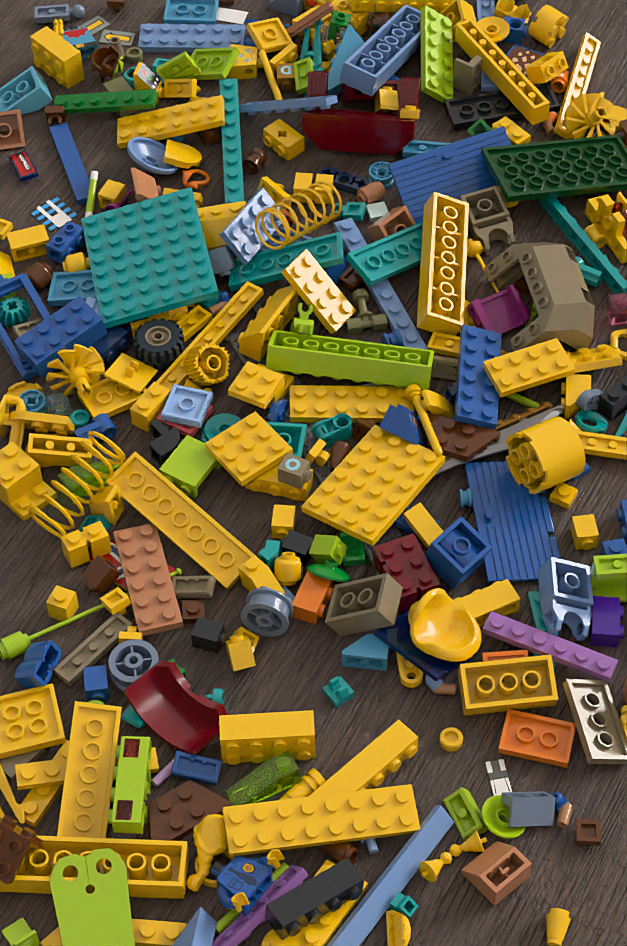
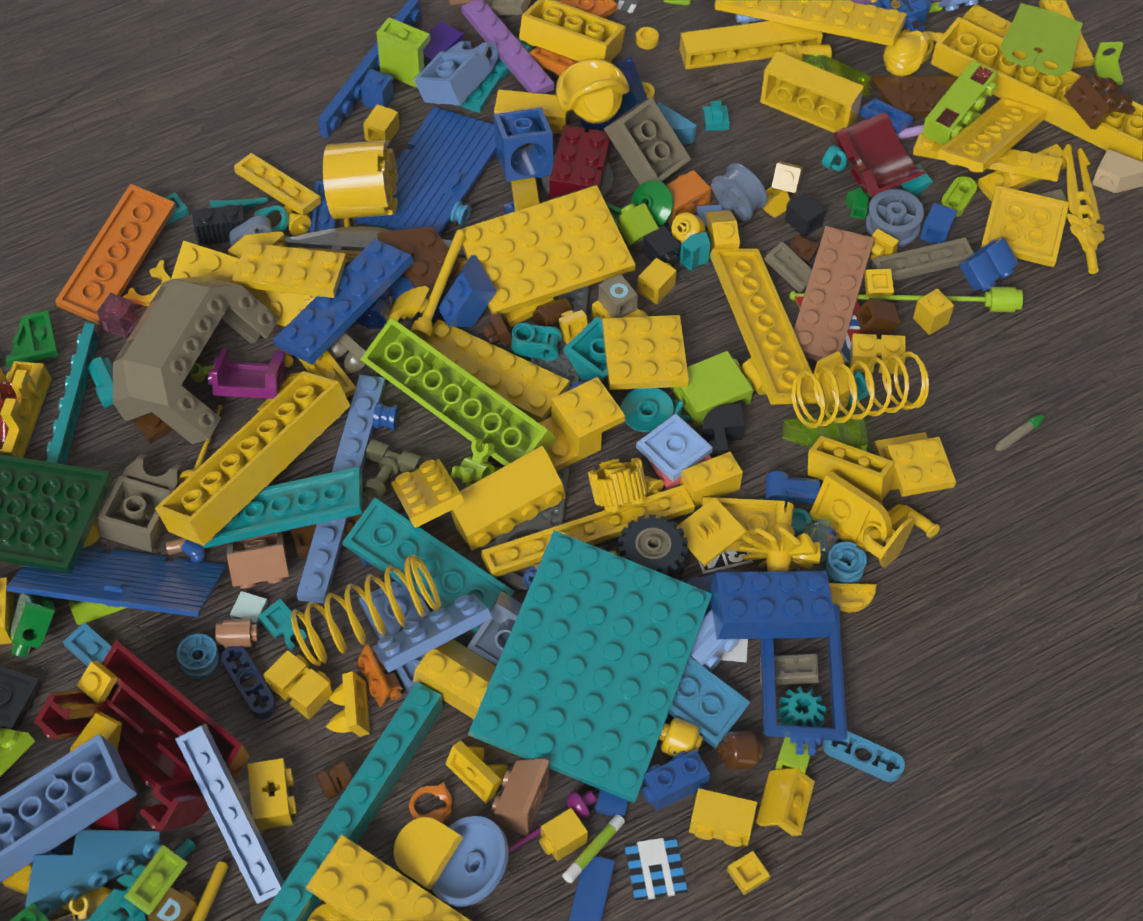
camera: 150 degrees left, 5 degrees up
yellow bush [584,224,608,249] -> none

